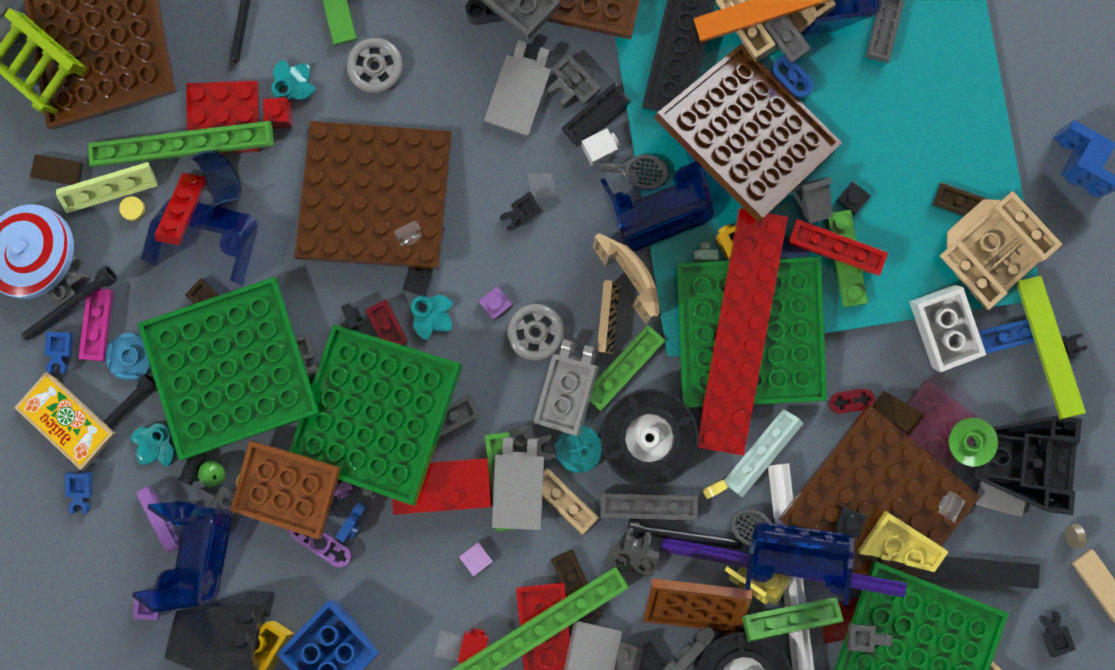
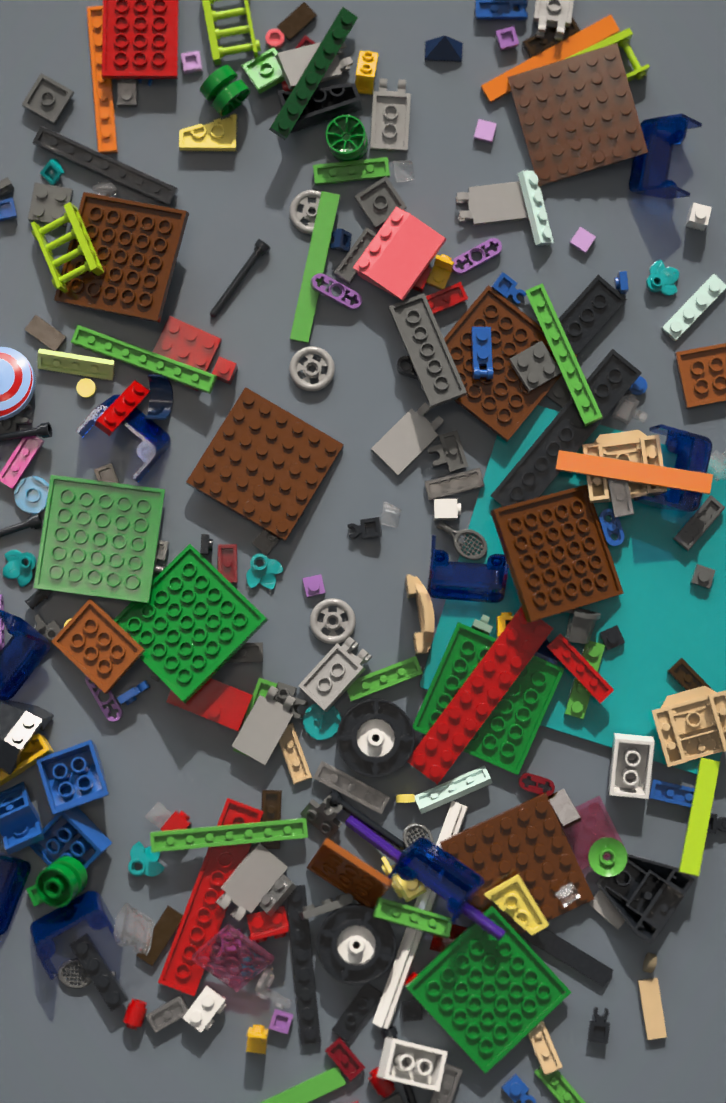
camera: 25 degrees right, 0 degrees up
bright green piece [198,460,225,487] -> none
teal plate [271,59,316,100] -> none
medium lavender plate [333,482,355,500] -> none
clear plate [394,220,422,246] -> none
lavender tile [459,542,493,576] -> none
tan tile [597,280,620,355] -> none
black plate [833,507,866,538] -> none
dark grey plate [847,624,893,652] -> none
none -> dark grey plate [690,564,716,589]

